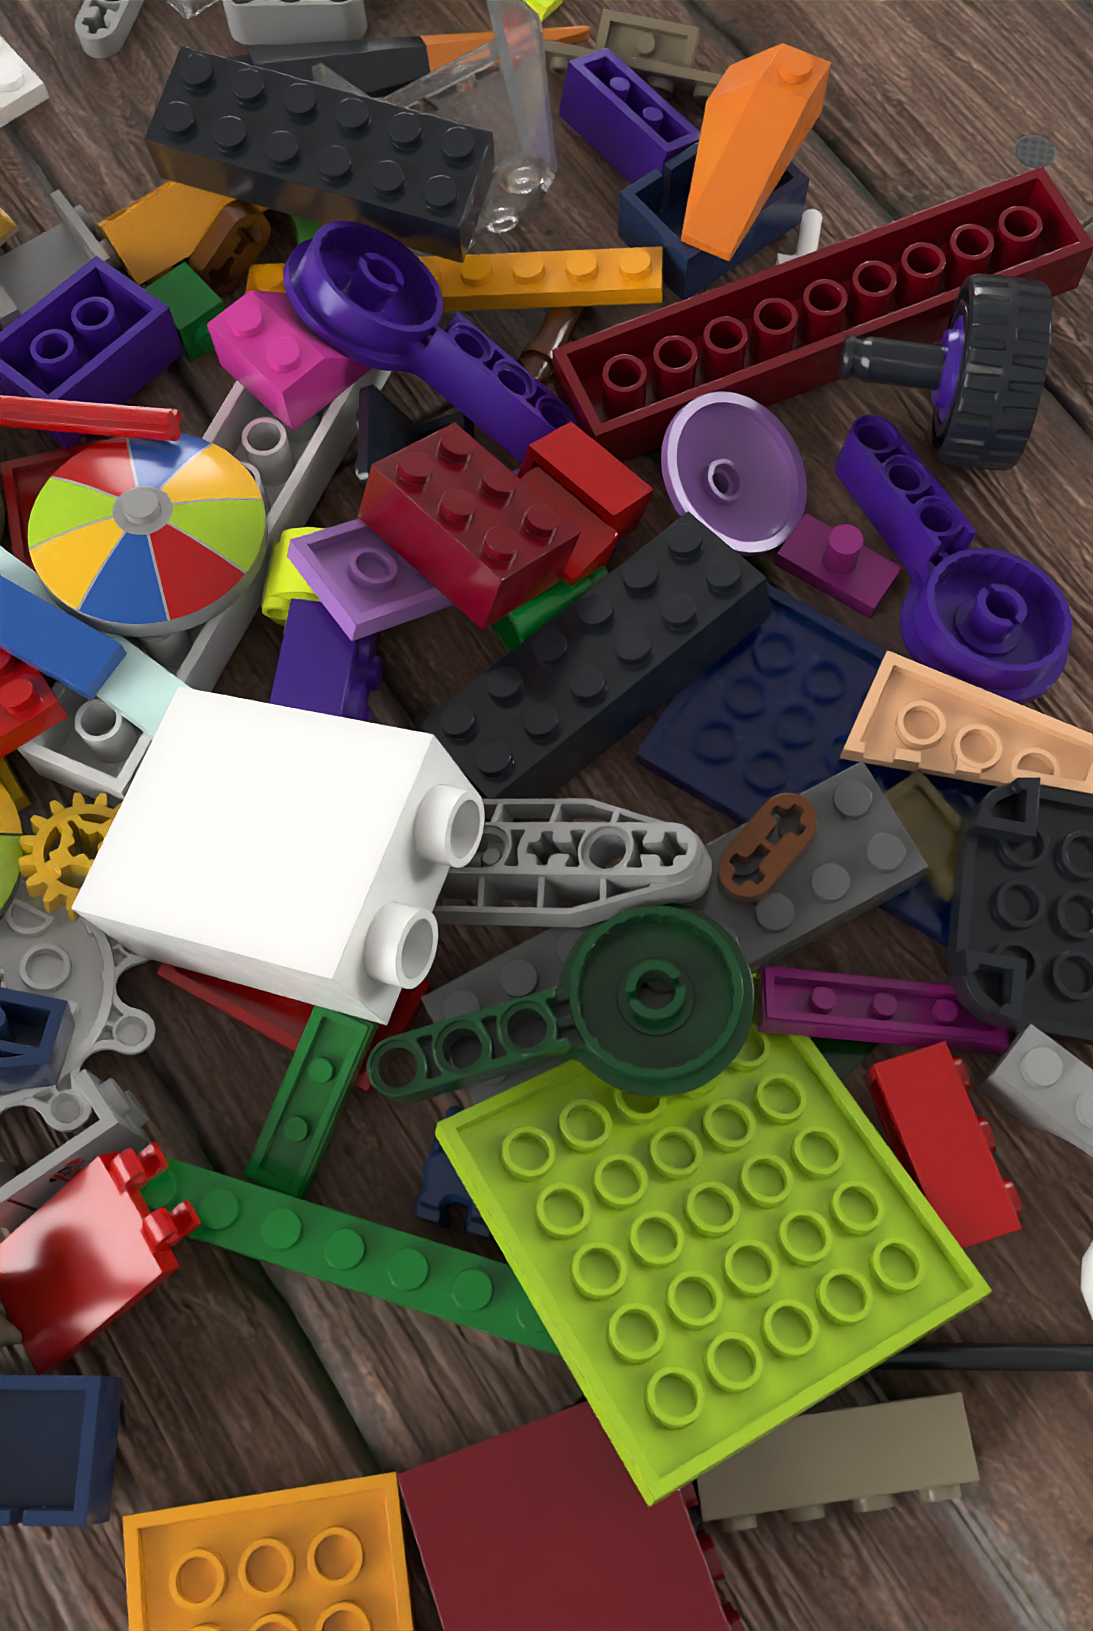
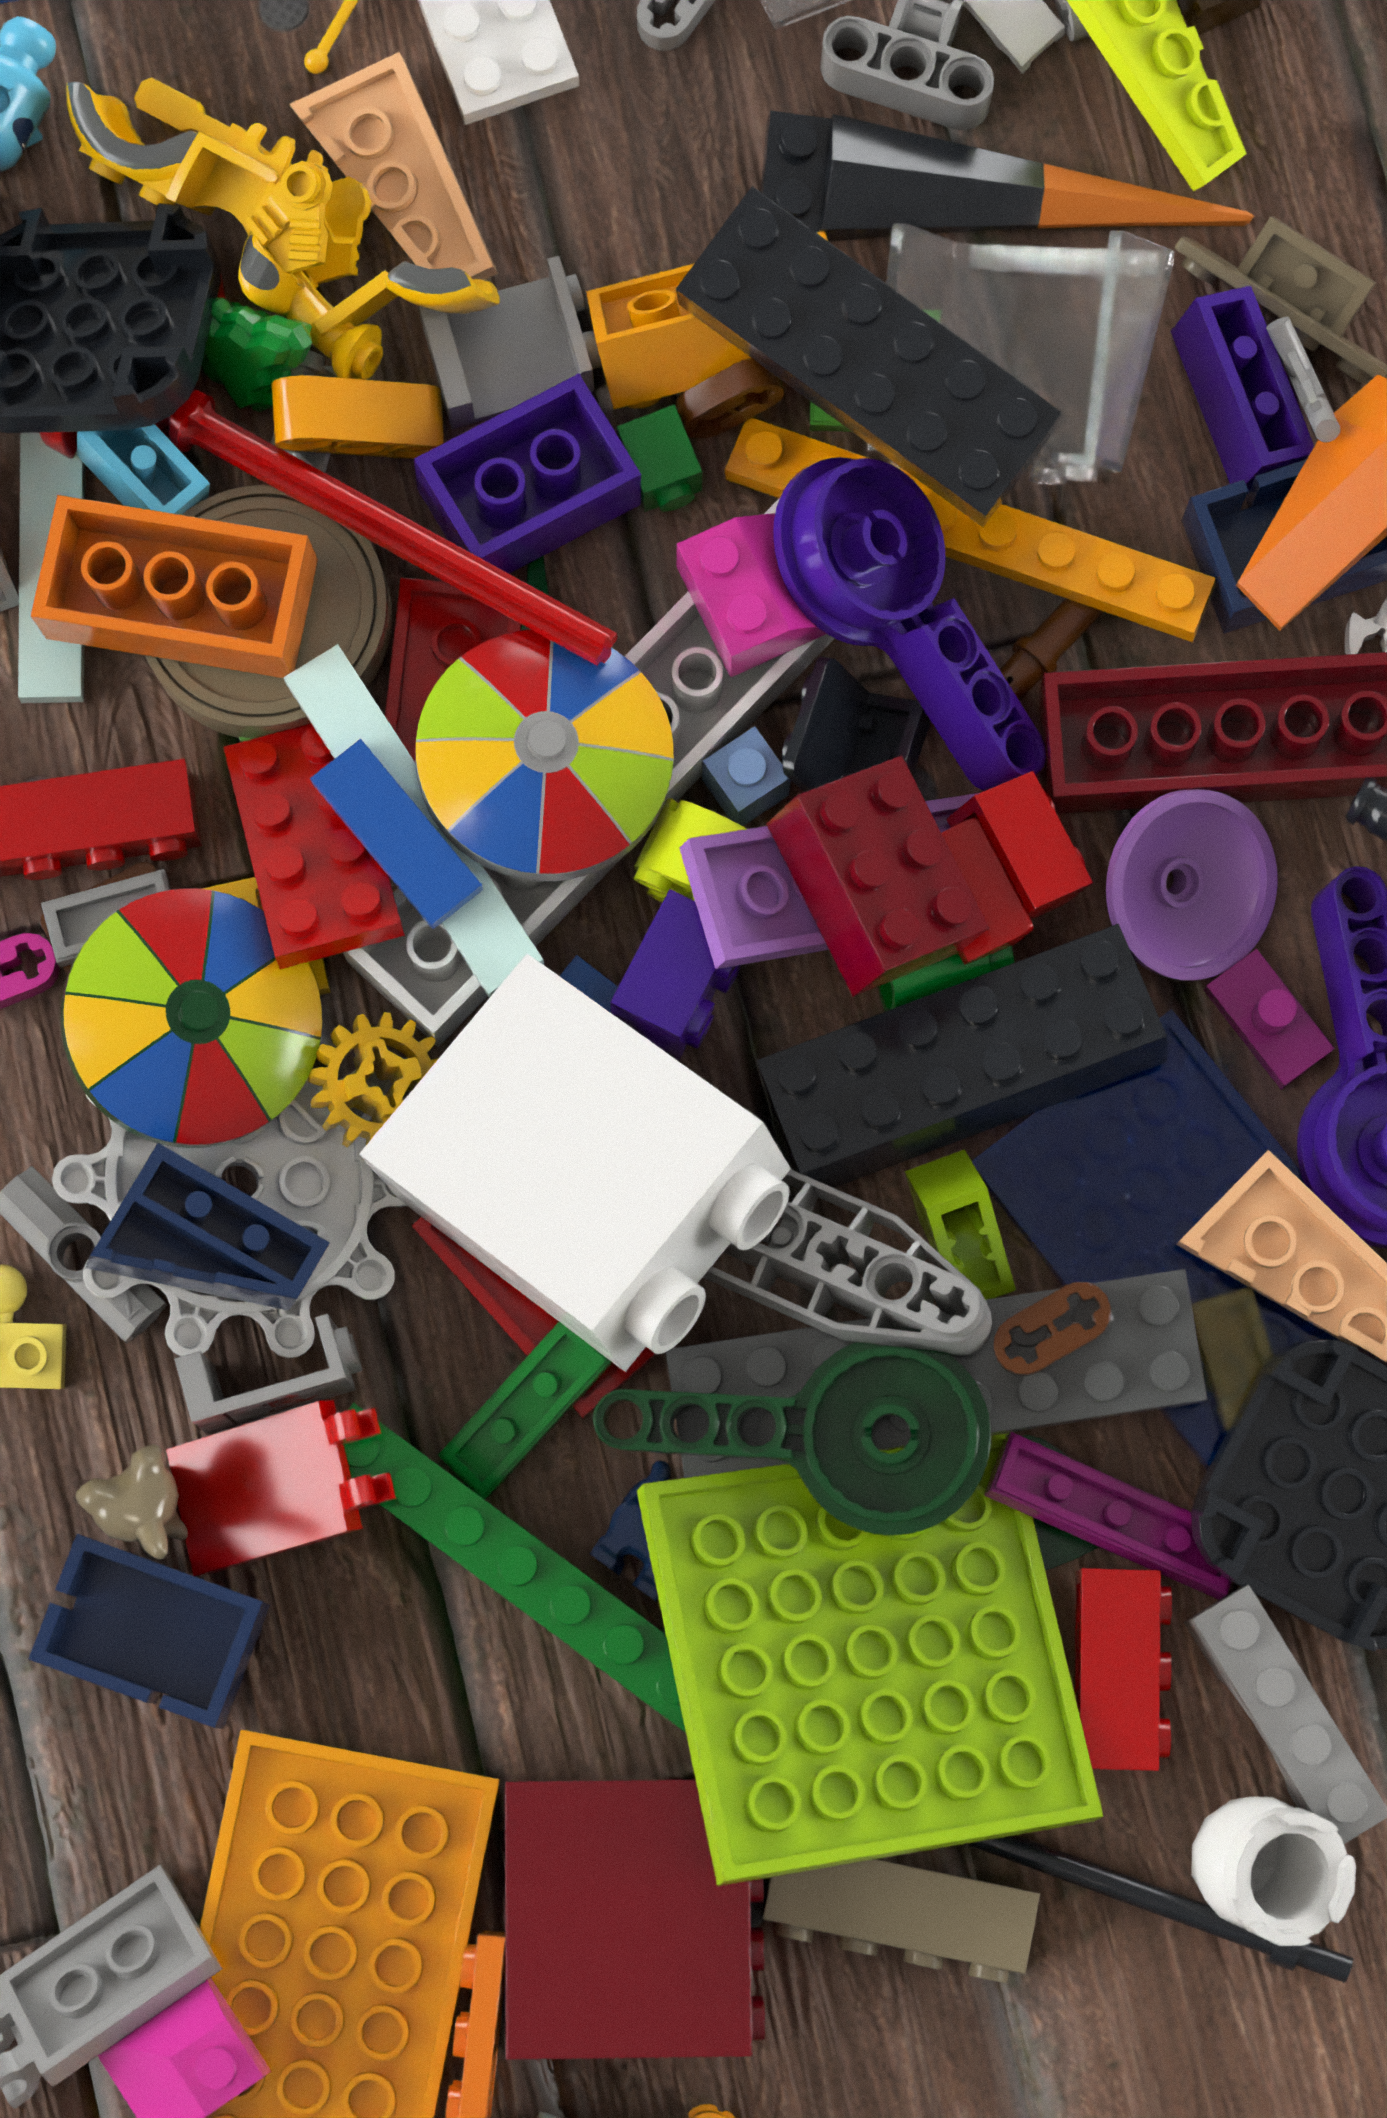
camera: 15 degrees right, 10 degrees up
none -> light blue brick [702,726,791,826]
none -> lime arch [904,1149,1016,1300]
none -> light grey piece [1266,317,1340,442]

